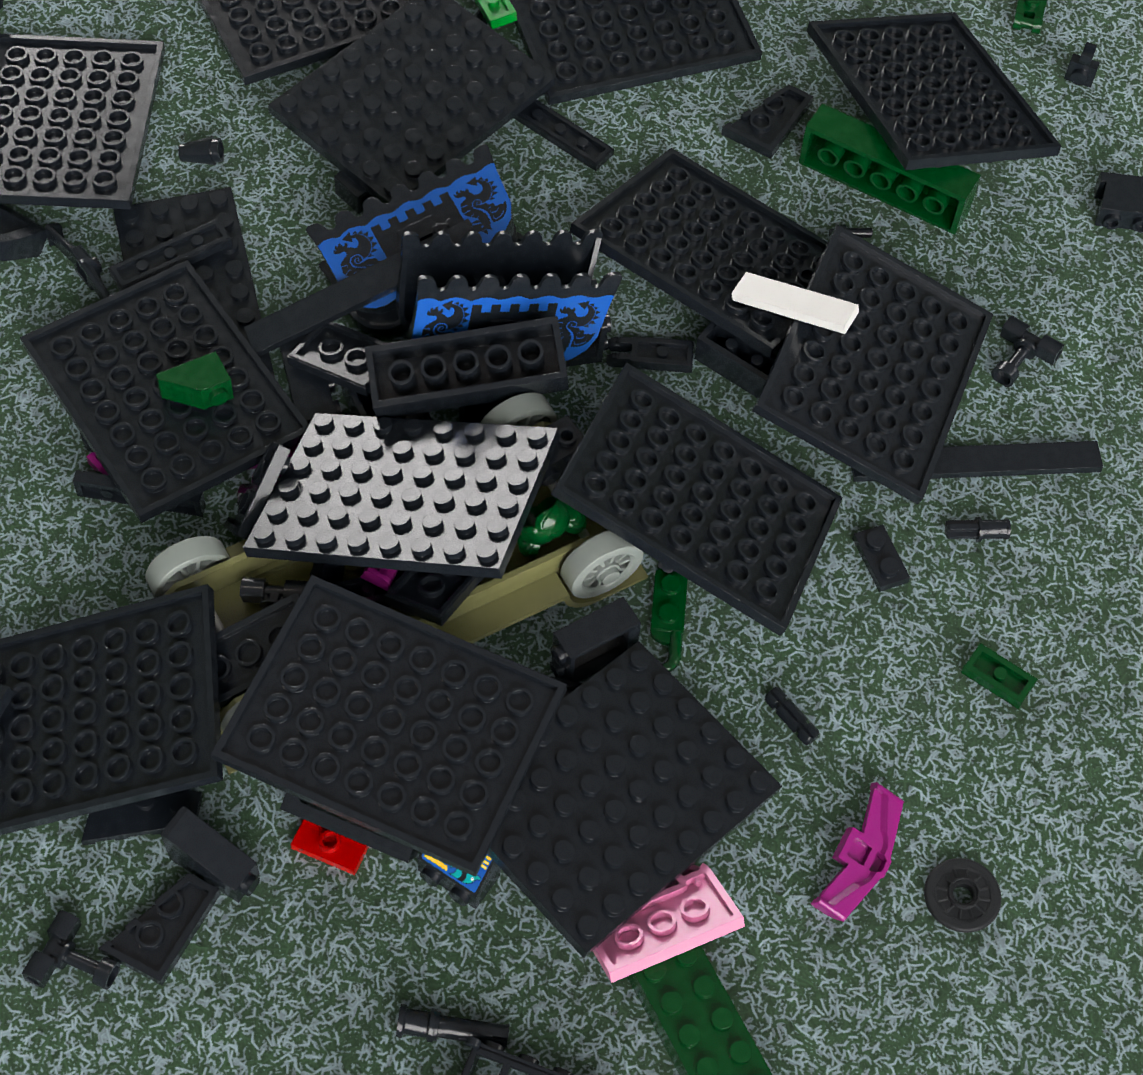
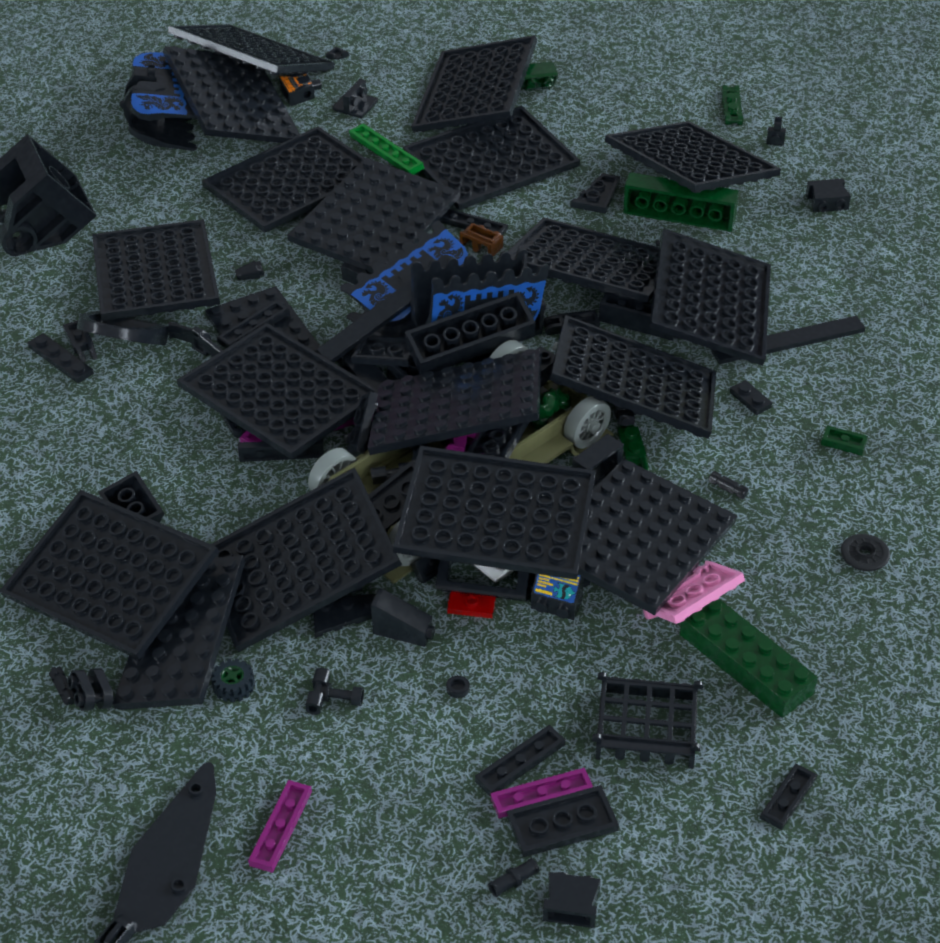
camera: 10 degrees left, 15 degrees down
black wing [98,873,221,986] -> none
dark green slope [156,351,234,410] -> none
black pin [396,1004,510,1048] -> none
white tile [732,272,859,334] -> none
magenta plate [810,782,904,922] -> none
black axle [945,517,1011,542] -> none
black bar [991,316,1064,387] -> none
none -> black tile [446,676,470,698]
none -> reddish brown window [460,223,503,256]

